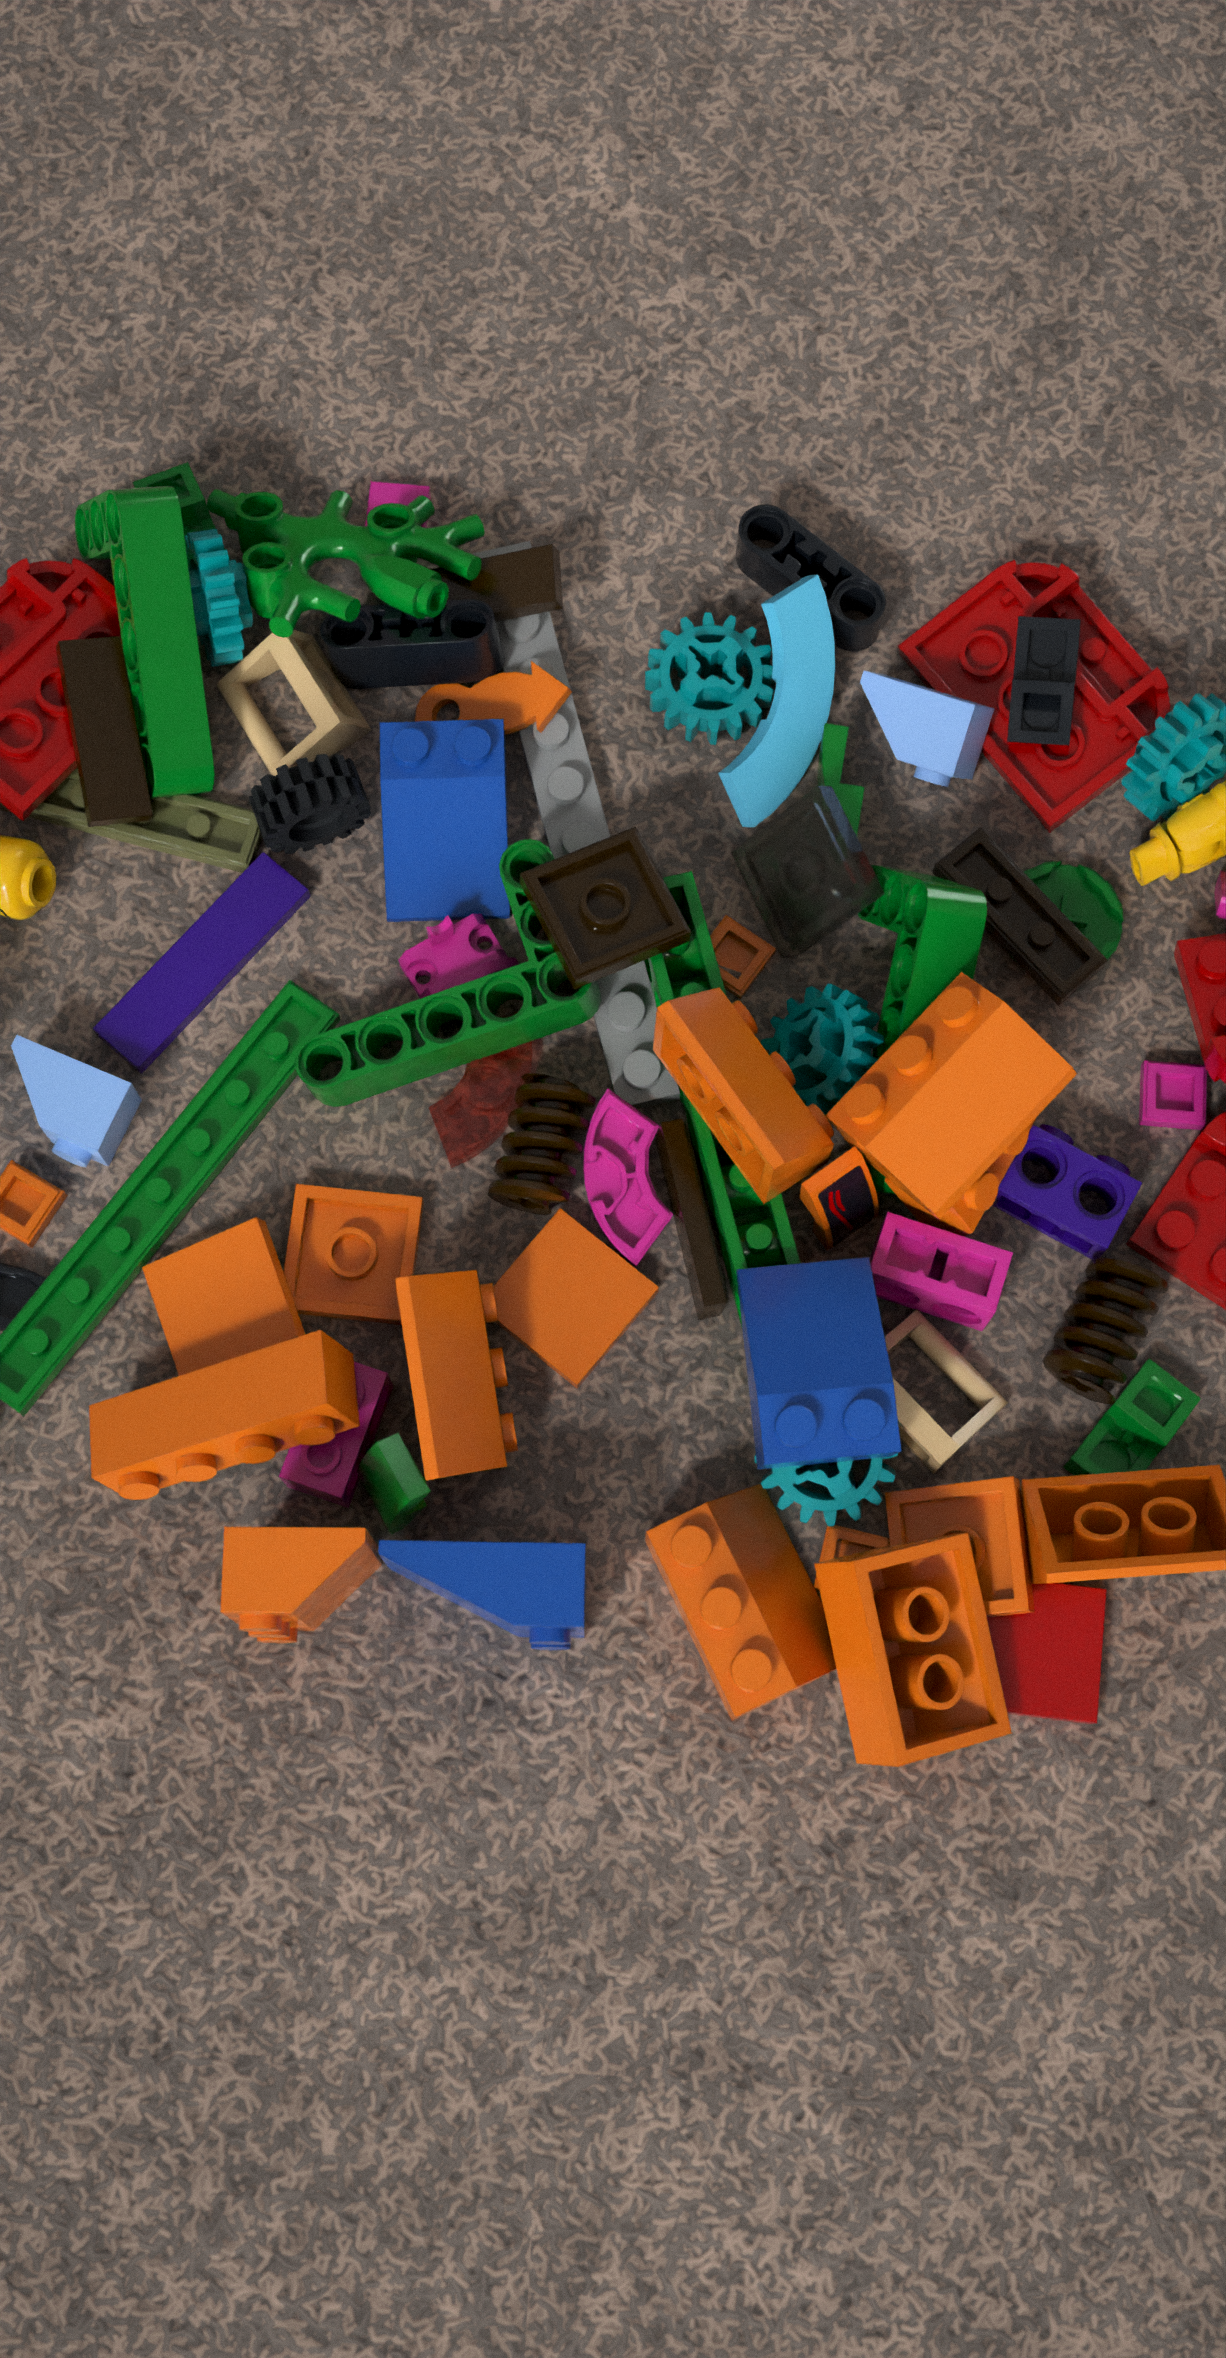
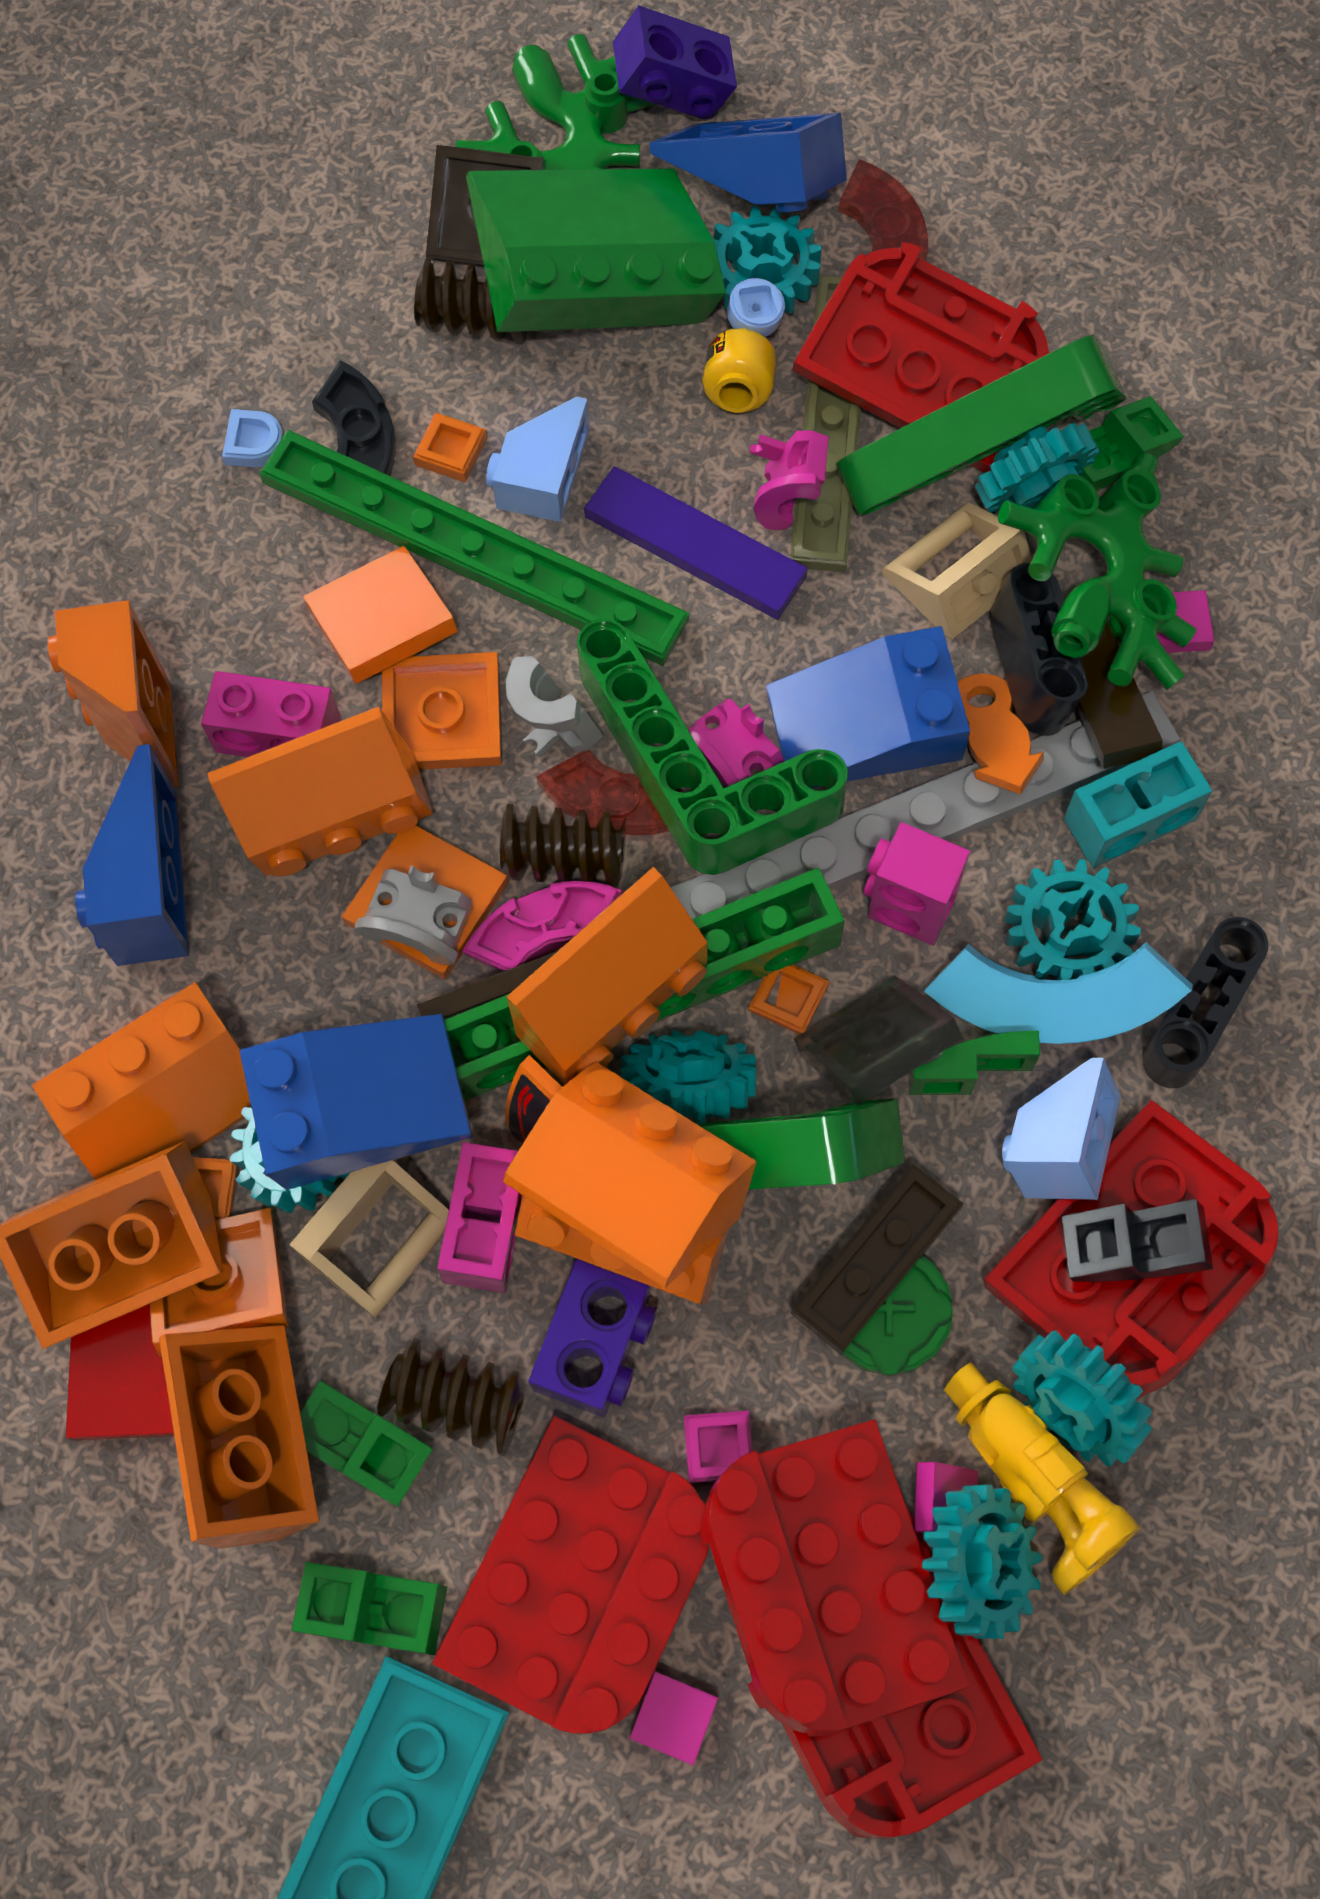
camera: 85 degrees right, 5 degrees down
dark brown tile [56,636,153,827] -> none
orange brick [89,1330,360,1500] -> none
black tyre [249,754,371,854] -> none
green slope [357,1433,431,1534] -> none
dark brown tile [520,827,691,990] -> none
none -> light grey piece [353,865,473,965]
none -> light grey piece [506,656,604,758]
none -> dark pink piece [750,430,829,530]
none -> dark pink brick [863,822,970,946]
none -> teal brick [1063,741,1213,869]

